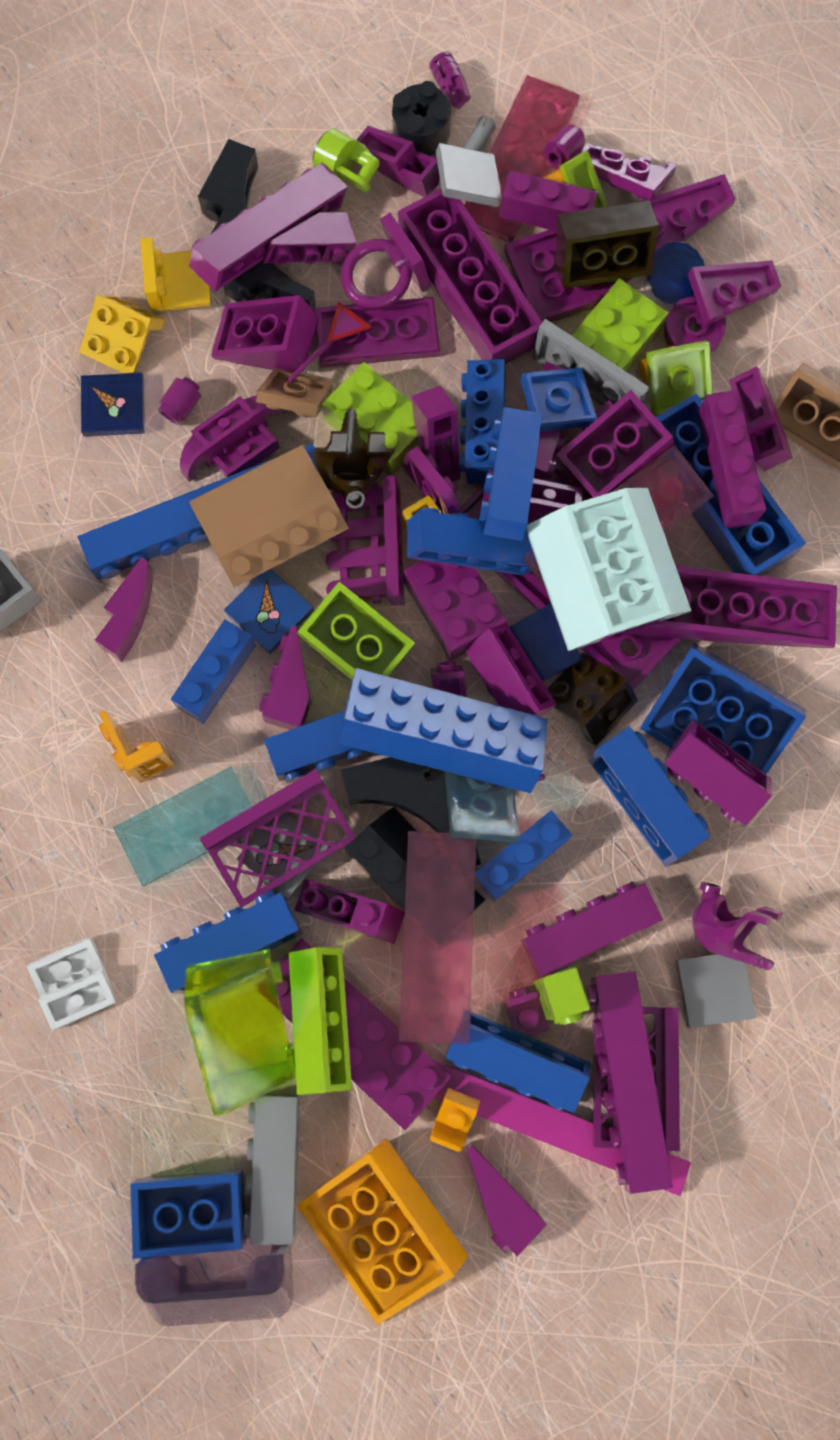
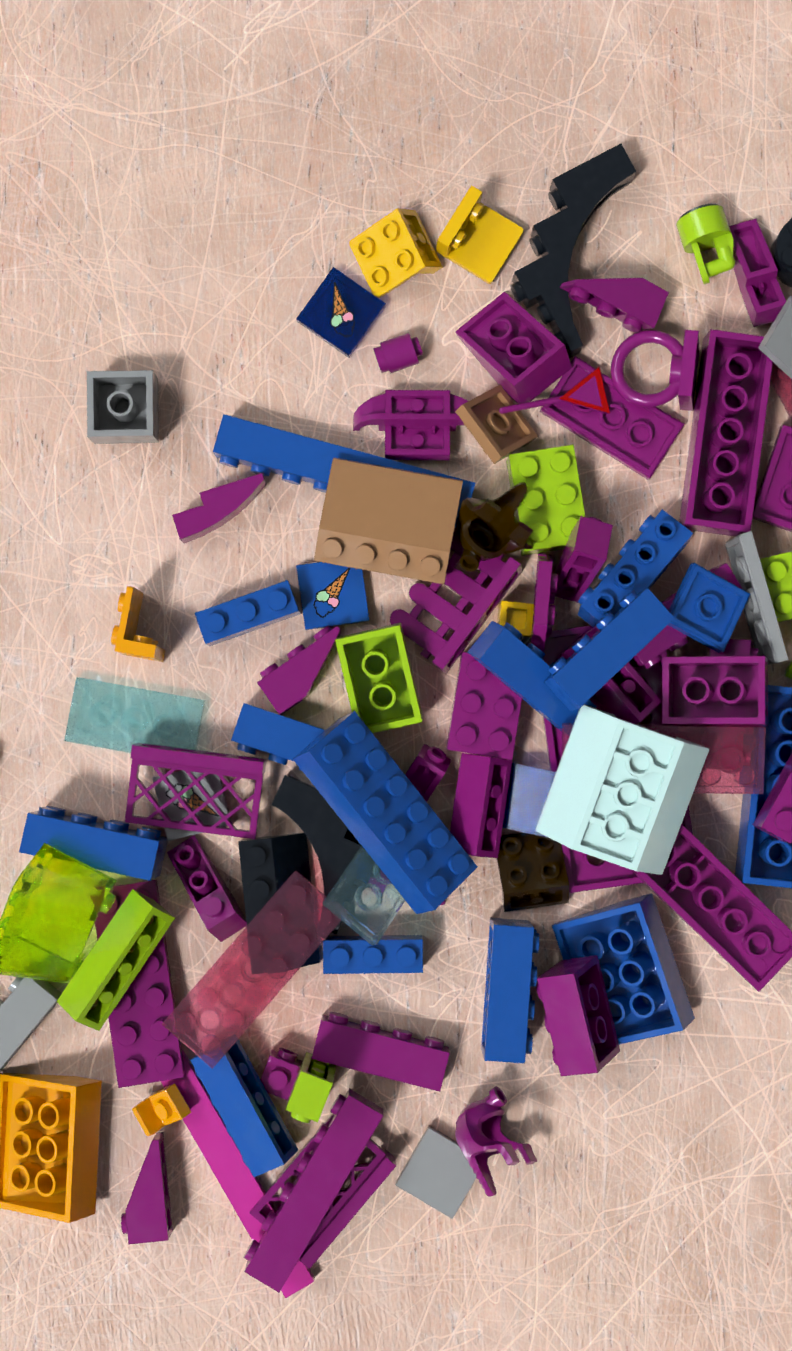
camera: 40 degrees right, 10 degrees up
brick [189,162,348,292] -> none

